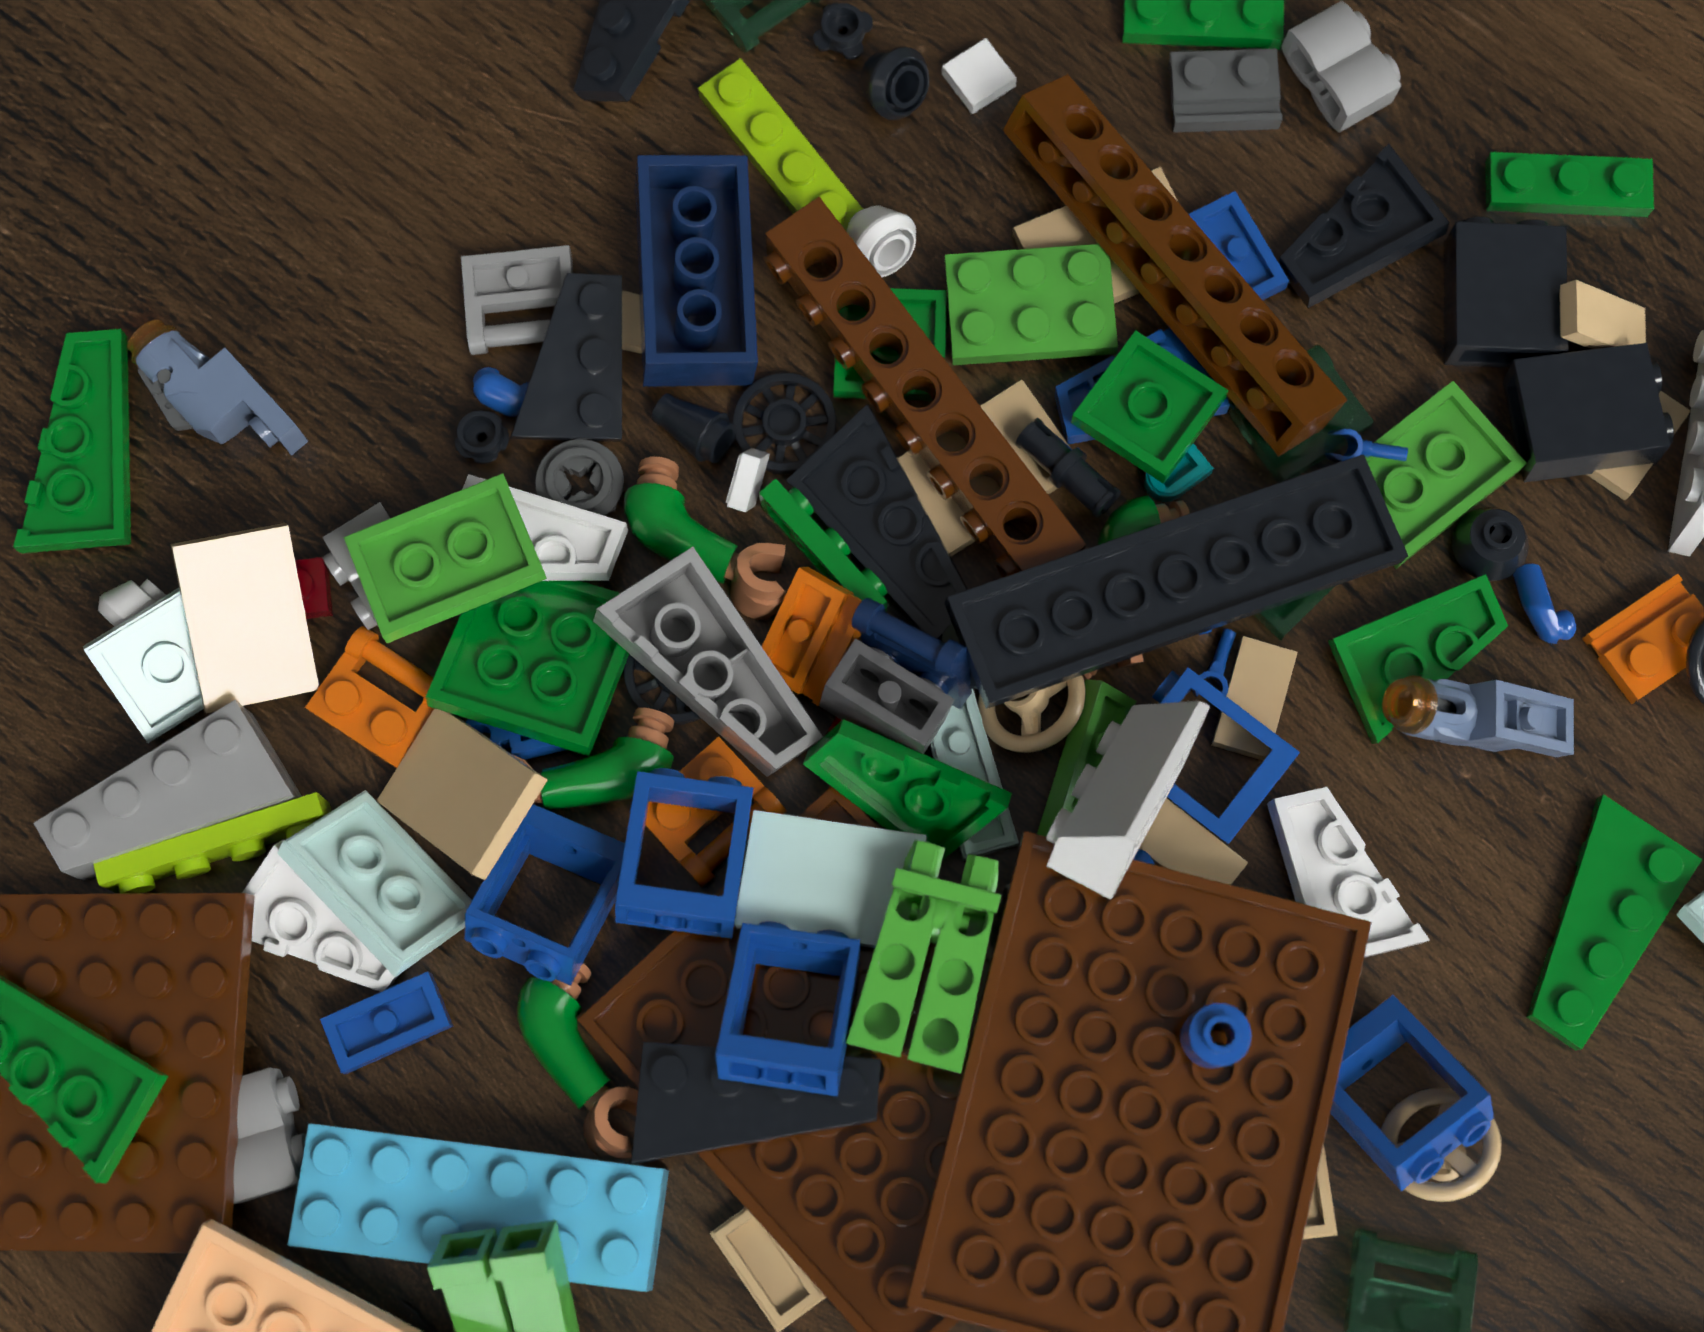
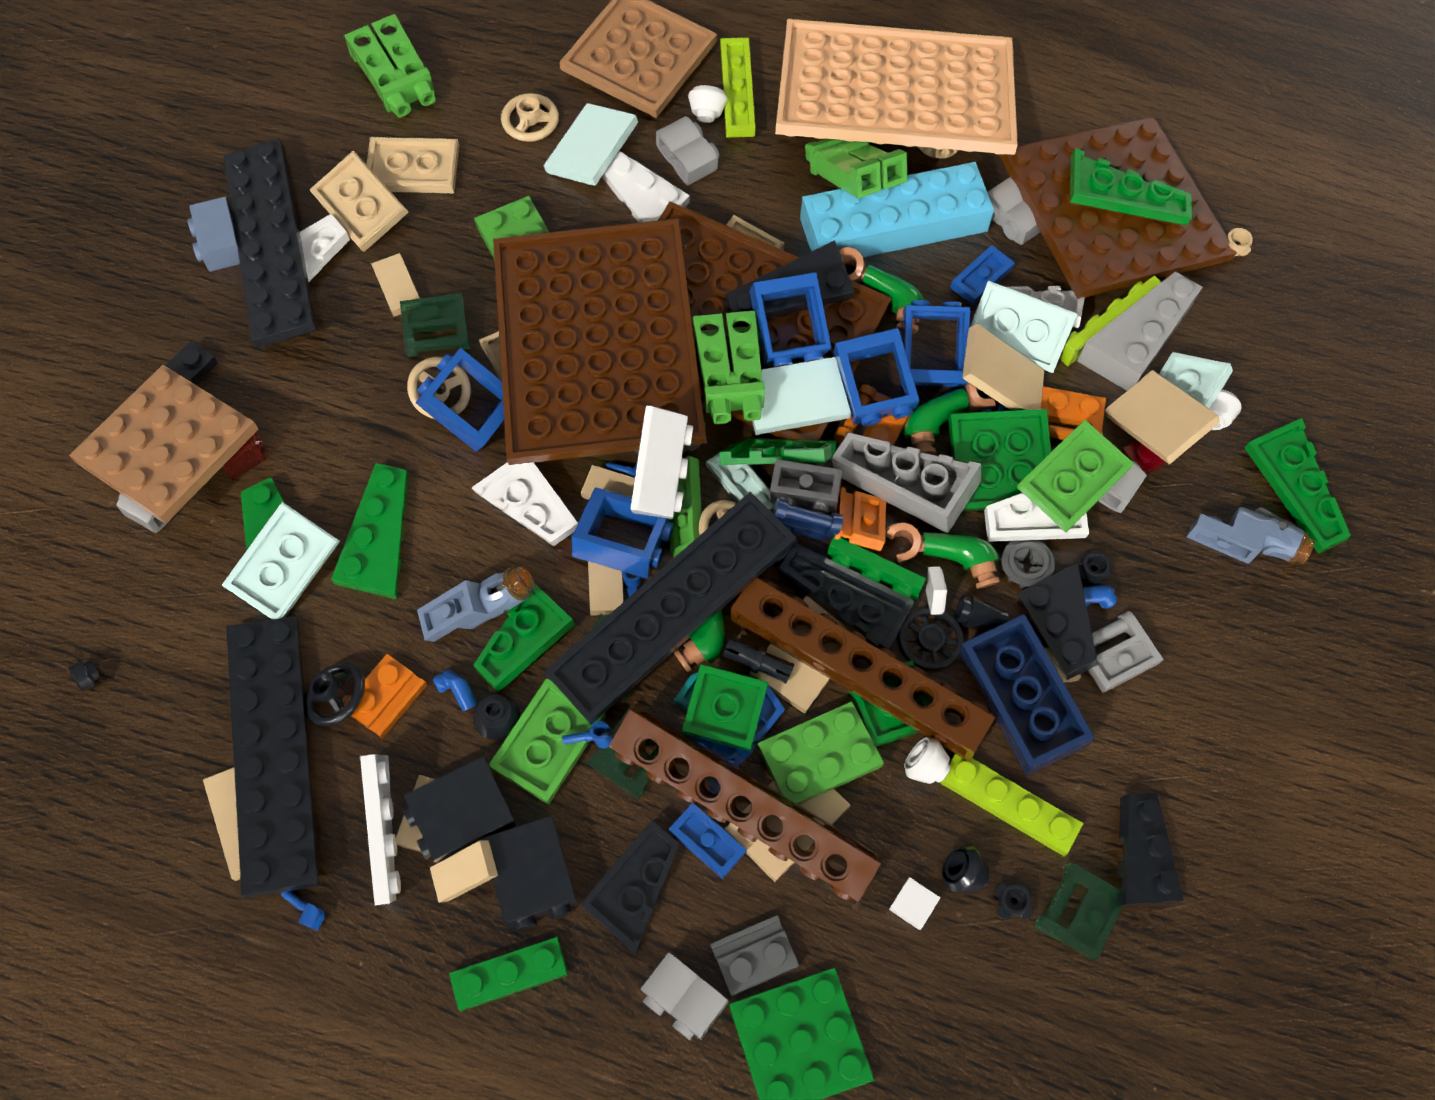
camera: 155 degrees right, 10 degrees down
blue brick [1180,1003,1251,1068] -> none

